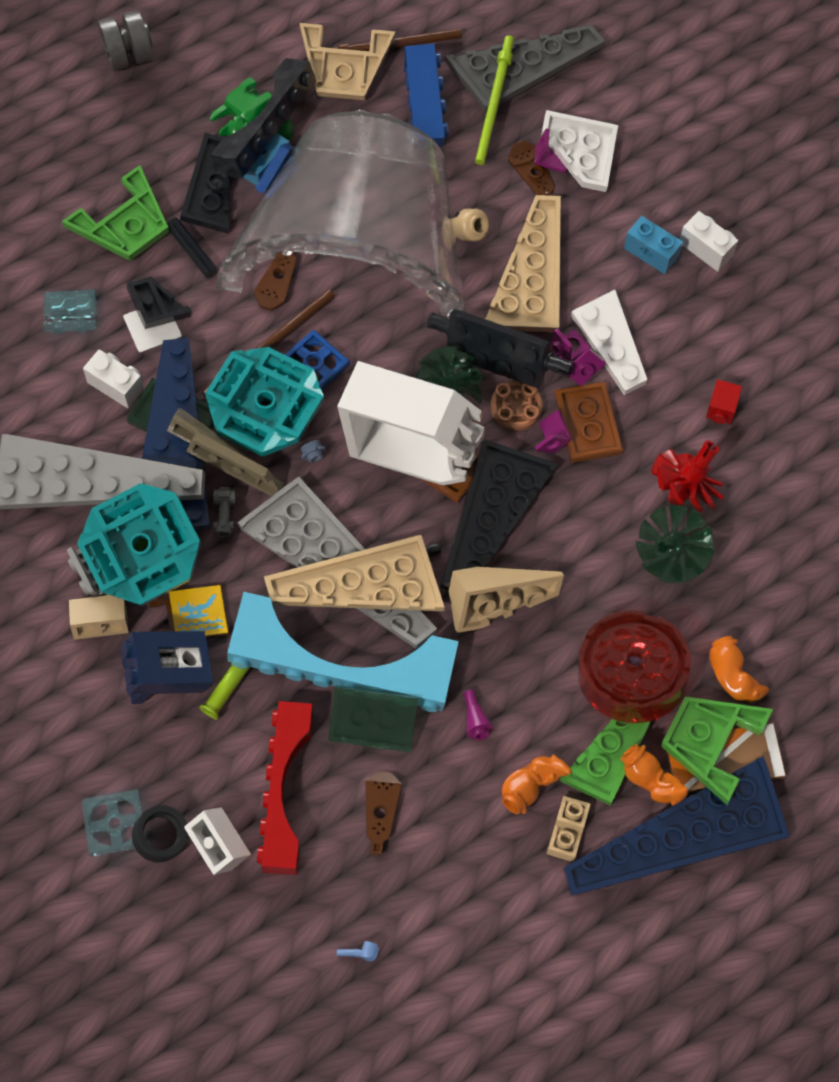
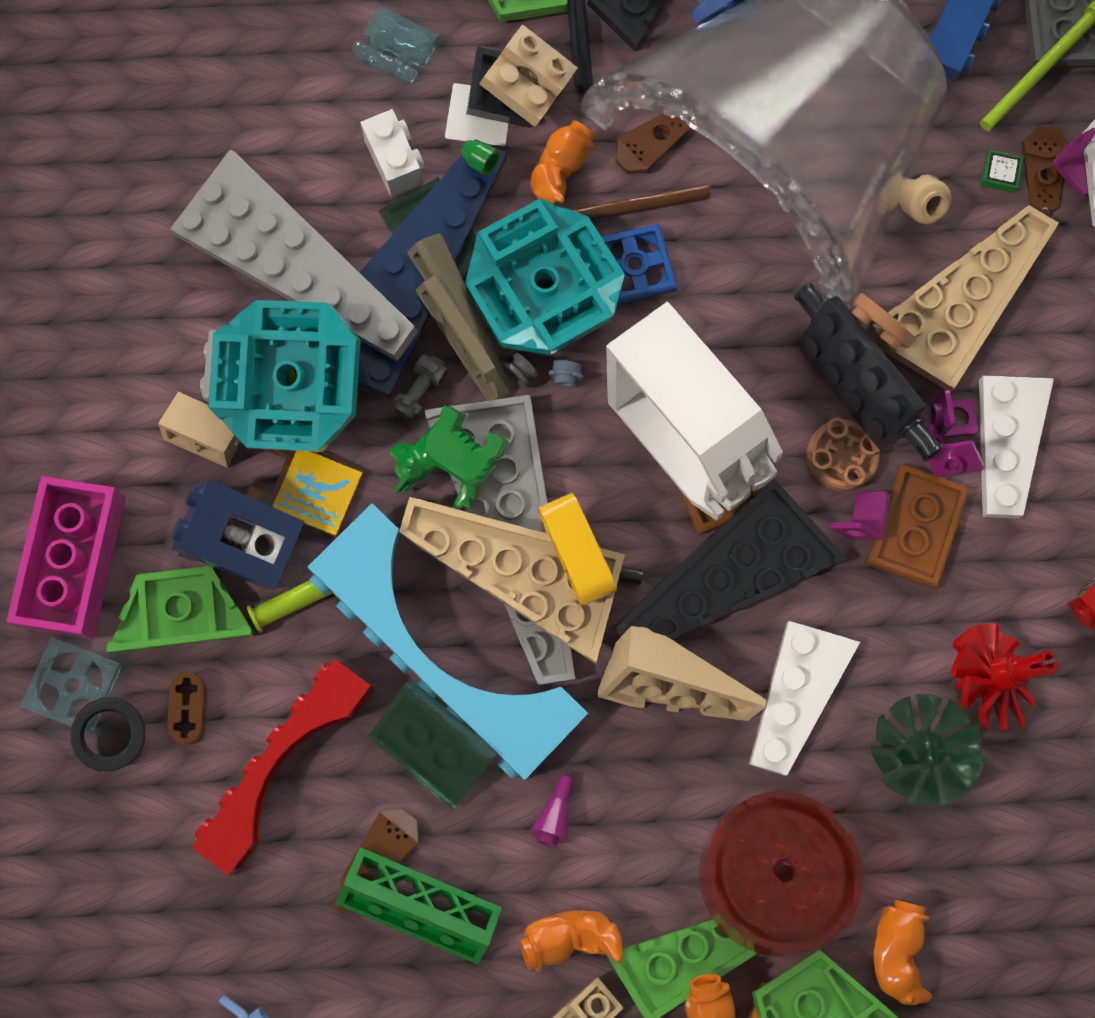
camera: 30 degrees right, 10 degrees up
white brick [184,807,251,875] -> none
clear green piece [415,346,484,404] -> none
none -> dark pink brick [6,476,126,640]
none -> bright green wing [106,566,254,654]
none -> reddish brown beam [167,672,207,745]
none -> green fence [336,847,502,965]
none -> green animal [389,405,511,510]
none -> green hose [461,140,500,176]
none -> tan brick [480,24,578,127]
none -> dark grey bush [503,353,538,388]
none -> orange animal [530,120,596,206]
none -> yellow beam [538,493,617,606]
none -> white wing [749,621,860,776]
none -> nougat tile [851,293,916,351]
none -> tile [980,150,1023,193]

